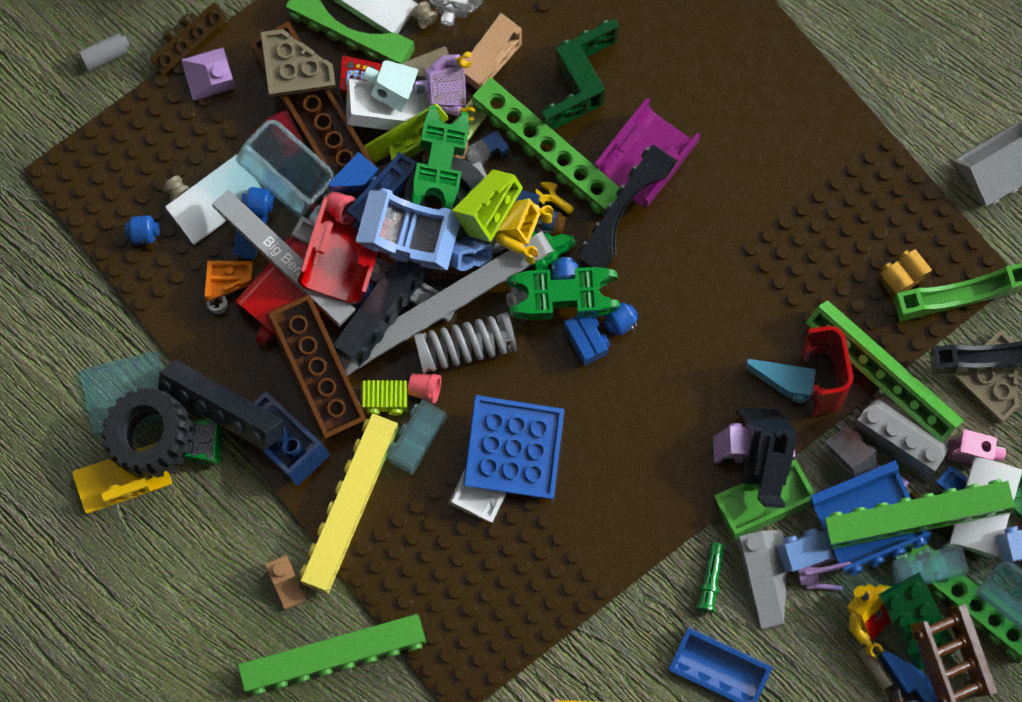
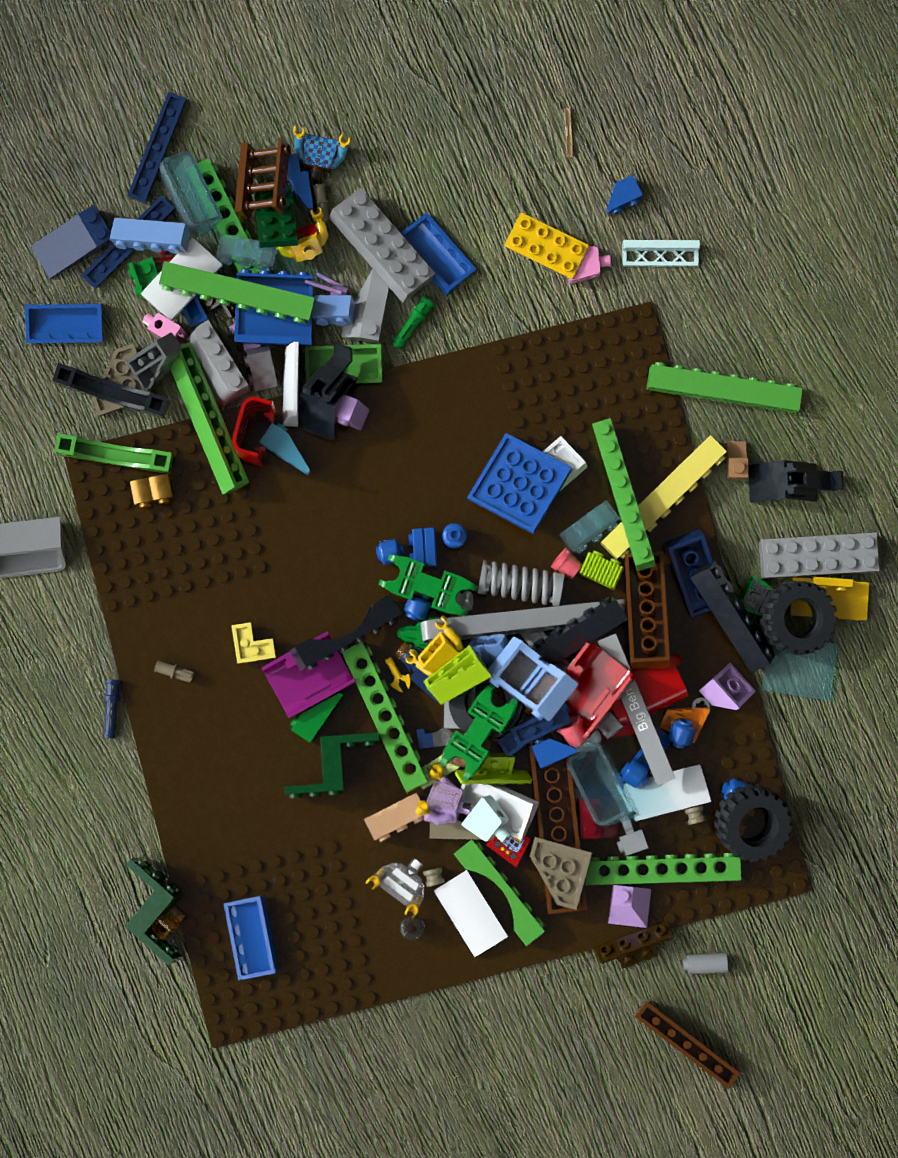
camera: 165 degrees left, 10 degrees up
none -> dark blue pin [103,679,122,738]
none -> dark grey wedge [126,332,182,392]
none -> dark tan axle [154,660,194,682]
none -> light yellow plate [232,622,276,664]
none -> white slope [283,342,299,427]
none -> green slope [290,693,343,743]
none -> light grey brick [329,188,435,303]
none -> blue head [442,523,467,549]
none -> bright green brick [584,853,741,885]
none -> bright green brick [592,418,656,571]
none -> light grey brick [617,819,648,856]
none -> blue head [668,718,696,748]
none -> lavender slope [699,663,756,710]
none -> black tyre [714,784,793,862]
none -> black piece [748,460,844,503]
none -> light grey brick [759,533,879,580]

